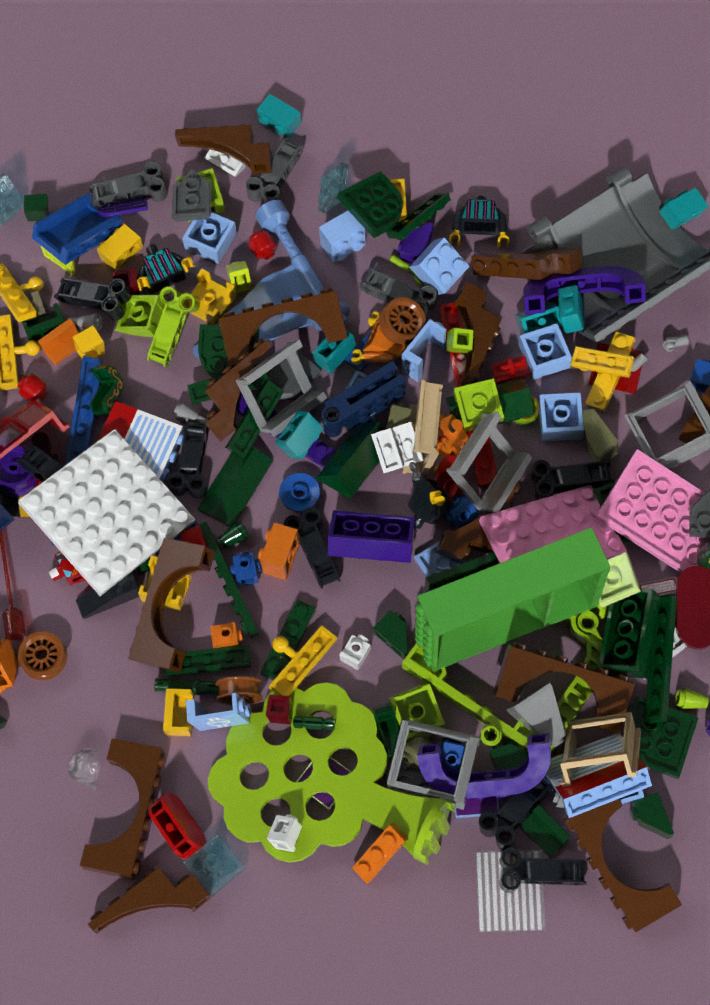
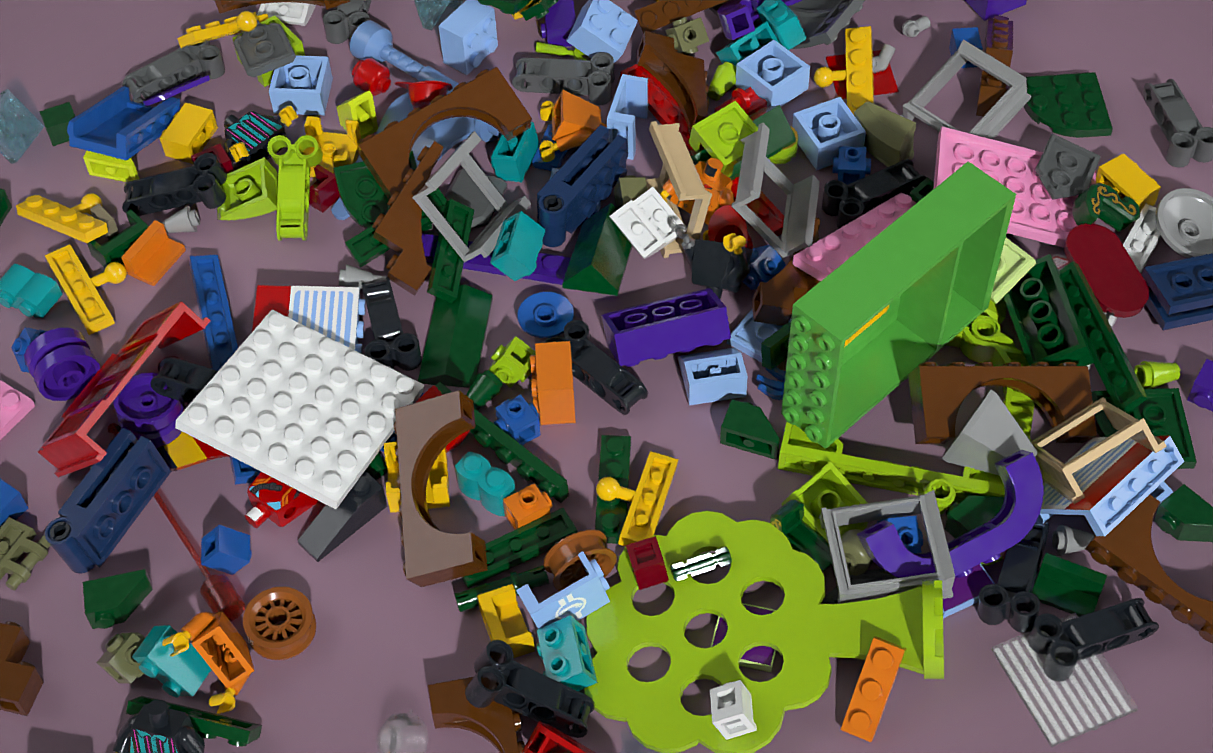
camera: 25 degrees left, 15 degrees down
red head [17,374,48,402] -> none
yellow panel [72,326,106,360] -> none
dark green animal [90,365,124,415] -> none
white brick [339,634,371,670] -> none
dark orange wheel [379,297,426,344] -> none
lime brick [446,328,473,354] -> none
yellow tile [570,346,635,378] -> none
none -> yellow plate [177,11,269,48]
none -> blue brick [201,525,252,575]
none -> dark red panel [309,164,340,213]
none -> red piece [395,81,453,109]
none -> teal brick [455,452,516,516]
none -> black piece [465,640,595,738]
none -> lime brick [488,336,536,388]
none -> teal brick [537,616,598,691]
none -> olive brick [666,17,709,55]
none -> light blue slope [678,347,748,405]
none -> lime cone [707,62,736,101]
none -> blue brick [832,146,871,185]

